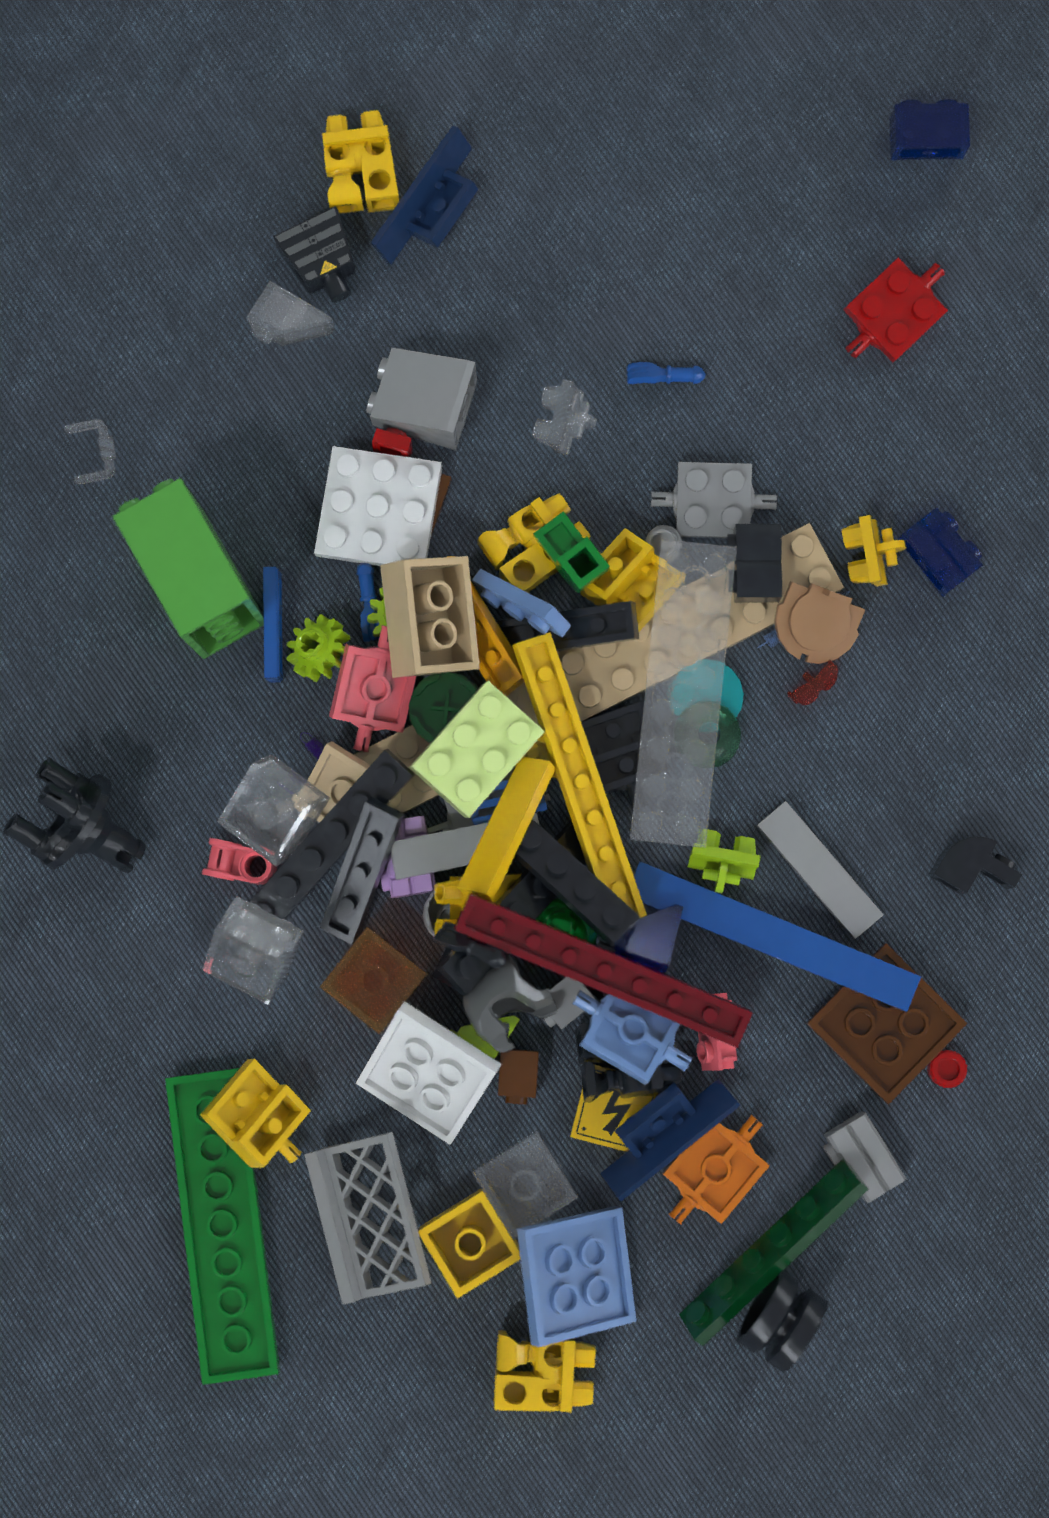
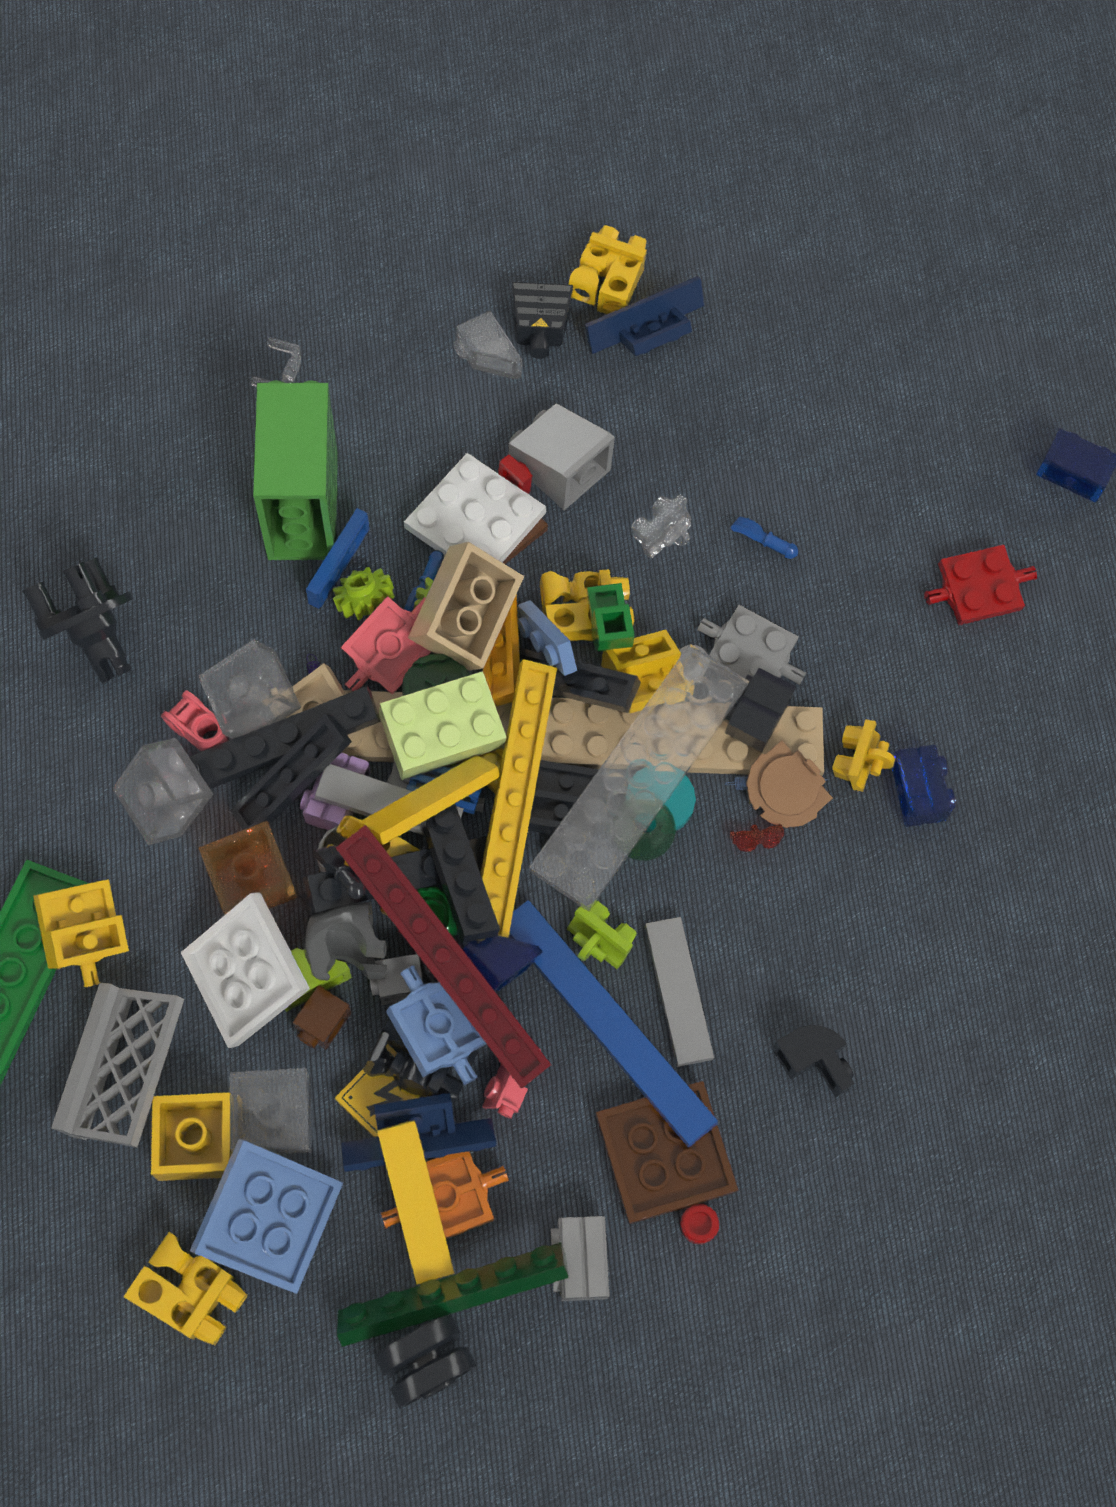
camera: 20 degrees right, 15 degrees down
none -> yellow tile [377,1120,455,1284]

